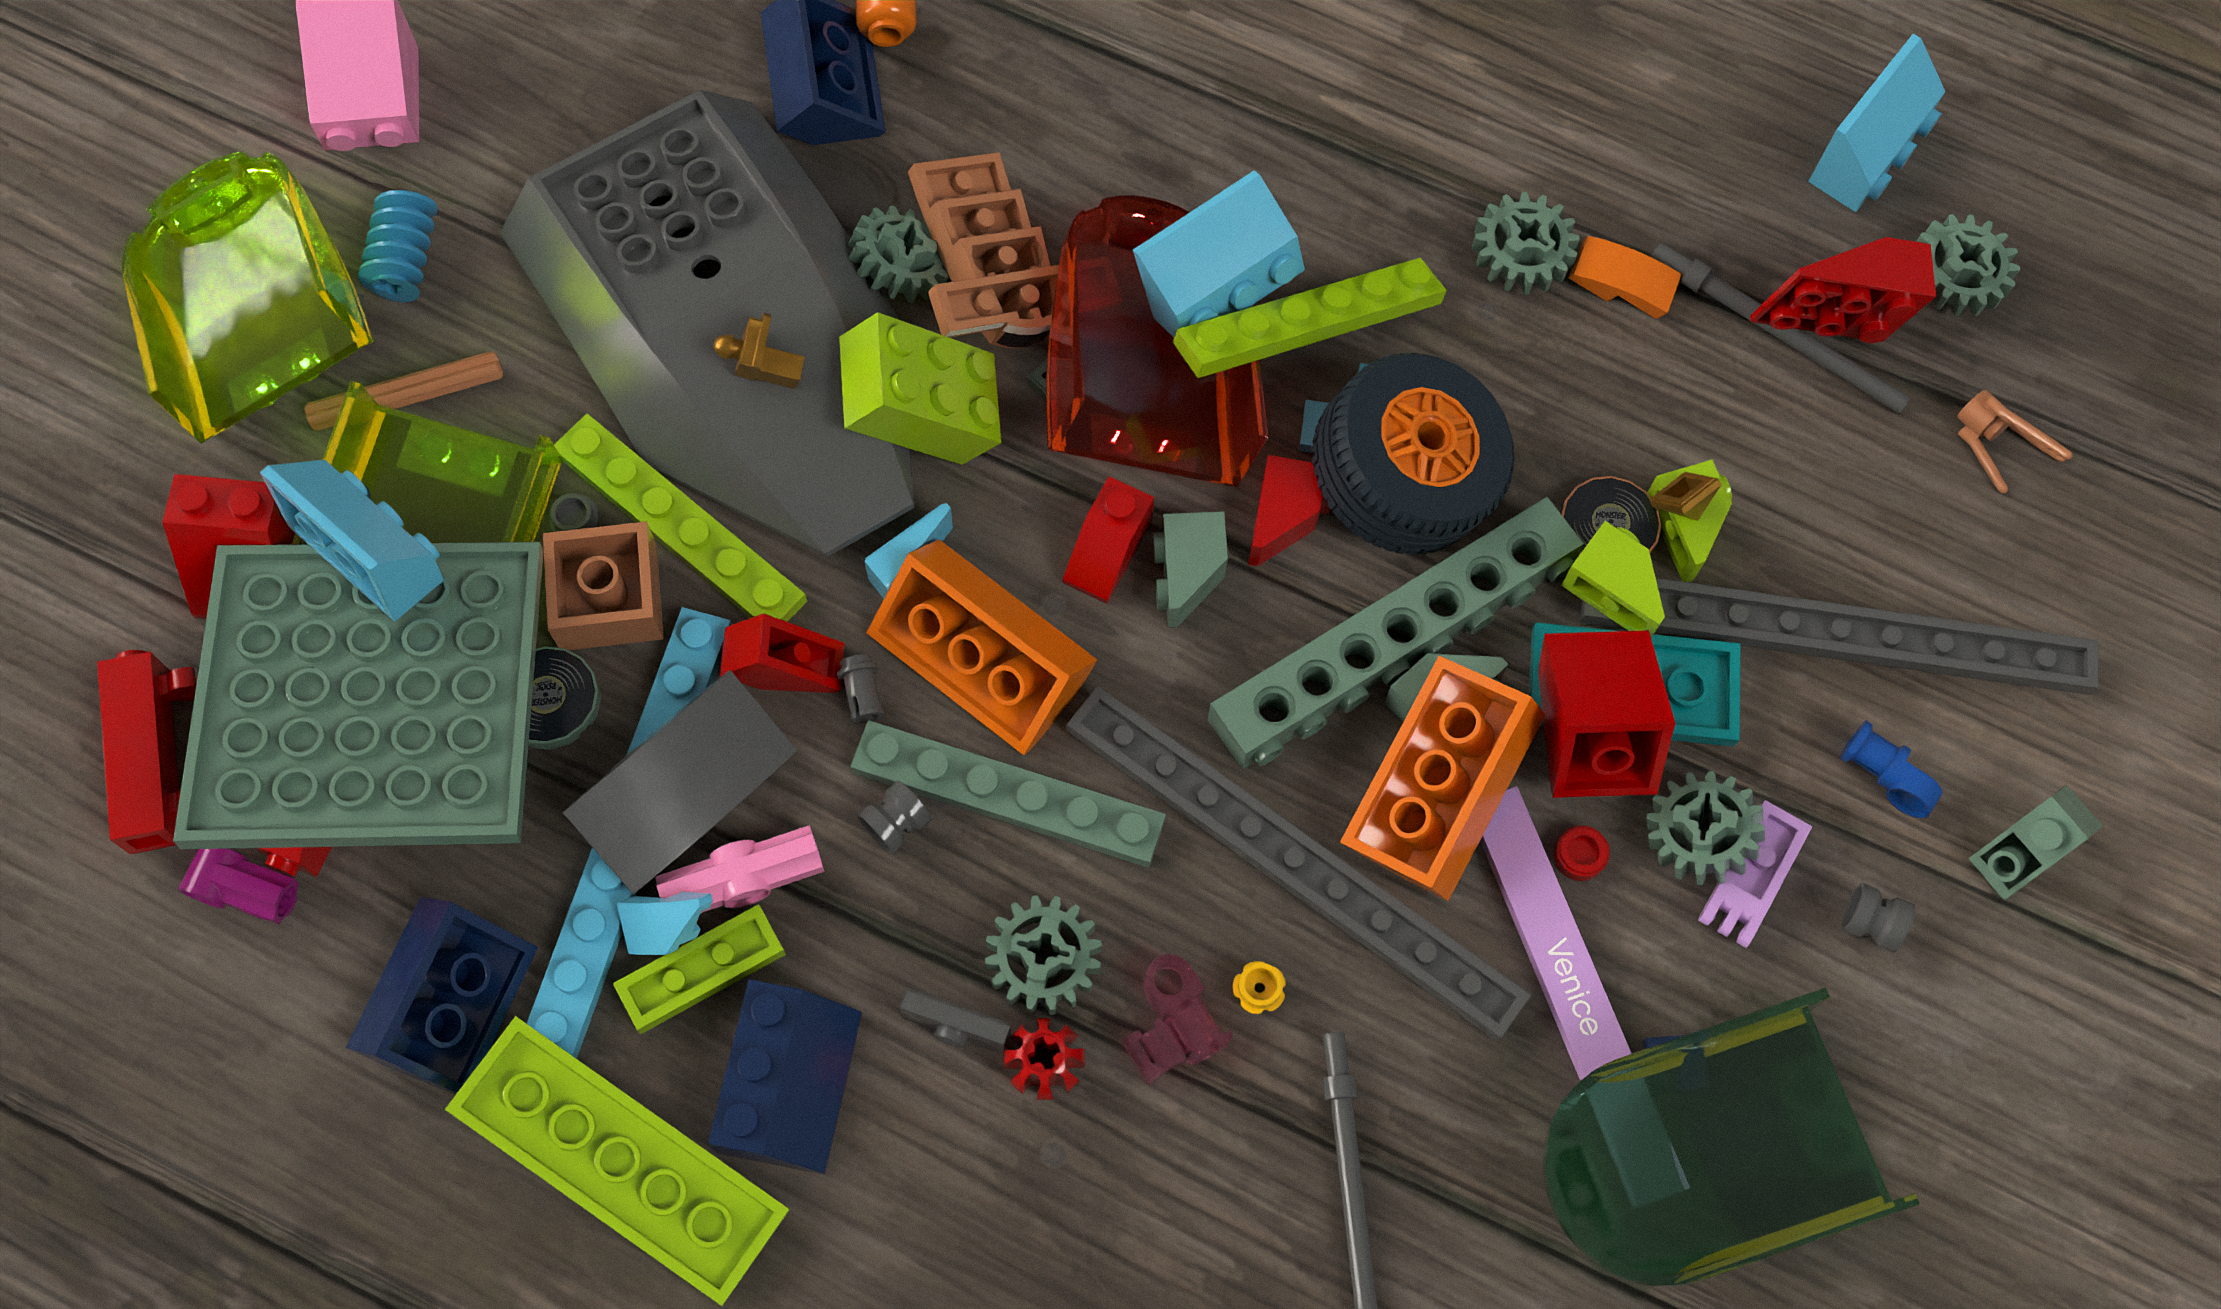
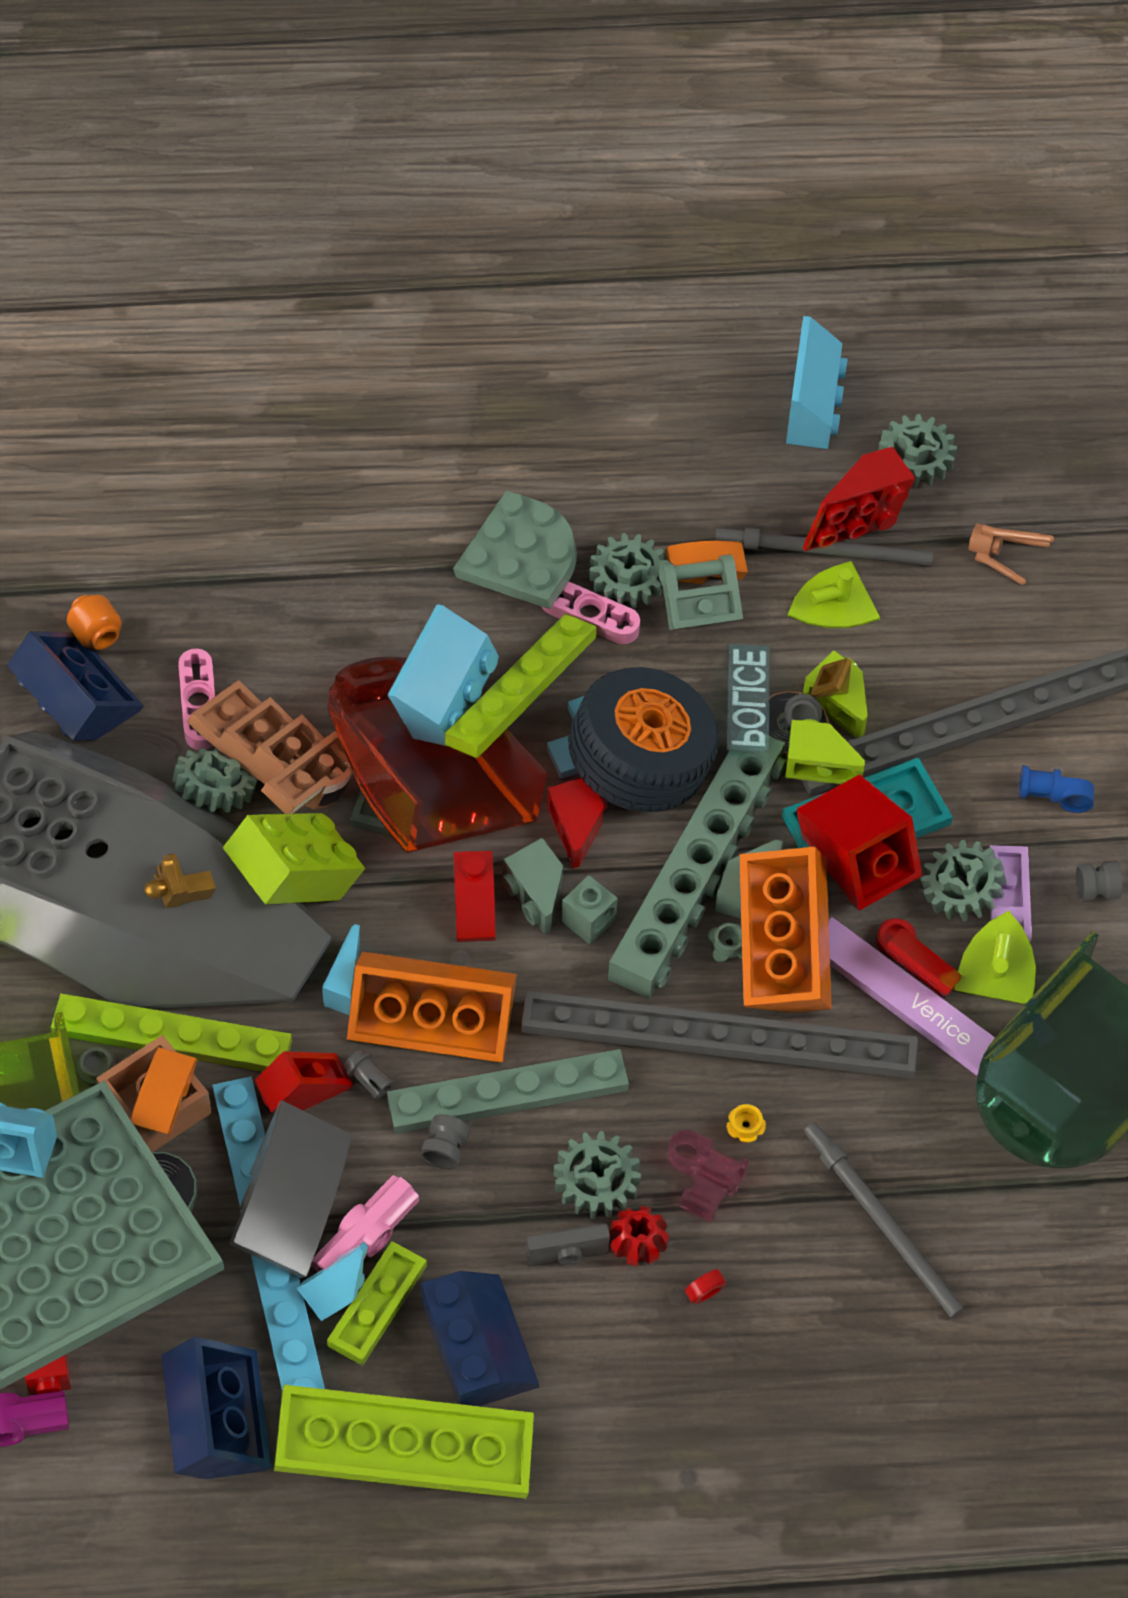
camera: 30 degrees left, 10 degrees down
none -> orange slope [130,1047,198,1135]
none -> bright pink beam [179,649,215,750]
none -> sand green plate [453,490,577,609]
none -> bright pink beam [542,582,640,644]
none -> sand green brick [562,875,618,945]
none -> sand green plate [659,554,743,630]
none -> red tile [684,1269,727,1305]
none -> sand green plate [708,923,742,963]
none -> clear light blue sticker [727,644,769,752]
none -> dark grey plate [784,693,822,726]
none -> lime shield [788,561,880,628]
none -> red slope [884,928,962,998]
none -> lime shield [954,910,1036,1006]

